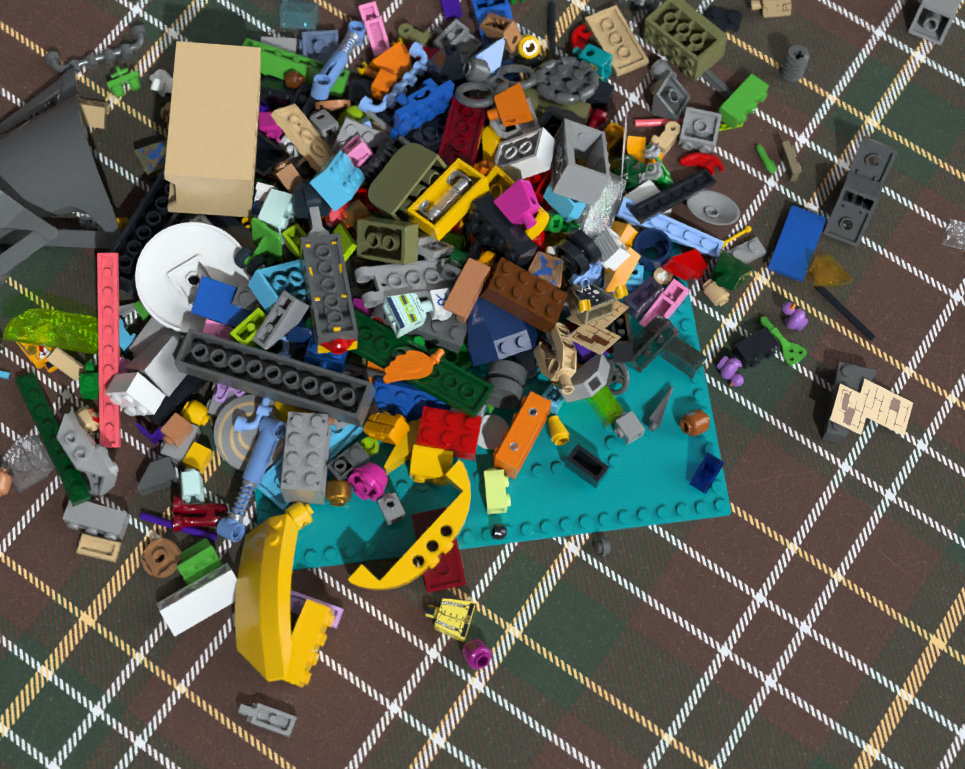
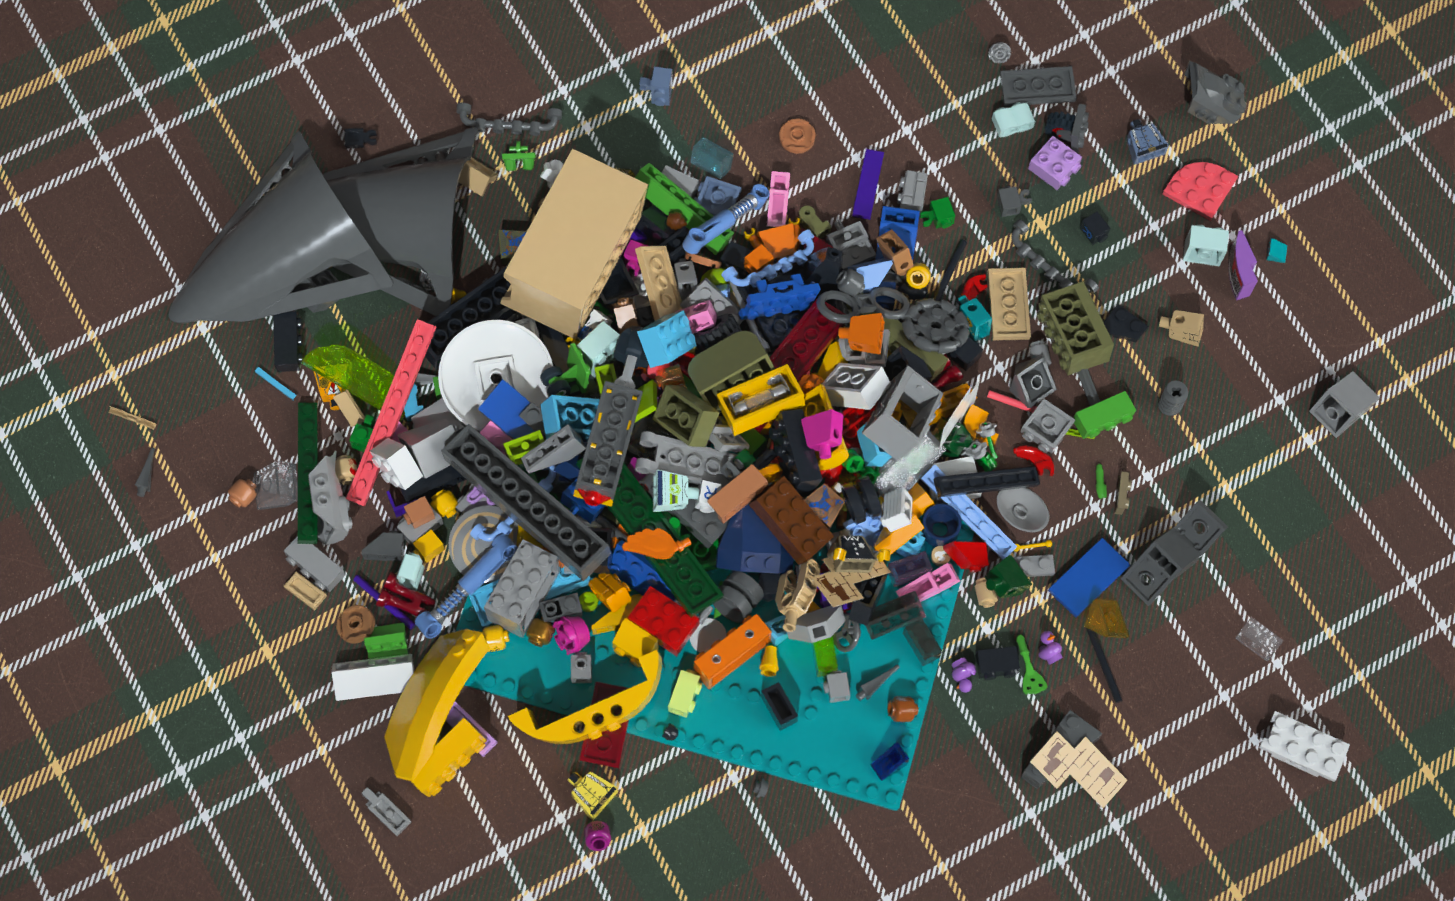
camera: 25 degrees right, 0 degrees up
tan leg [649,121,681,157] -> none

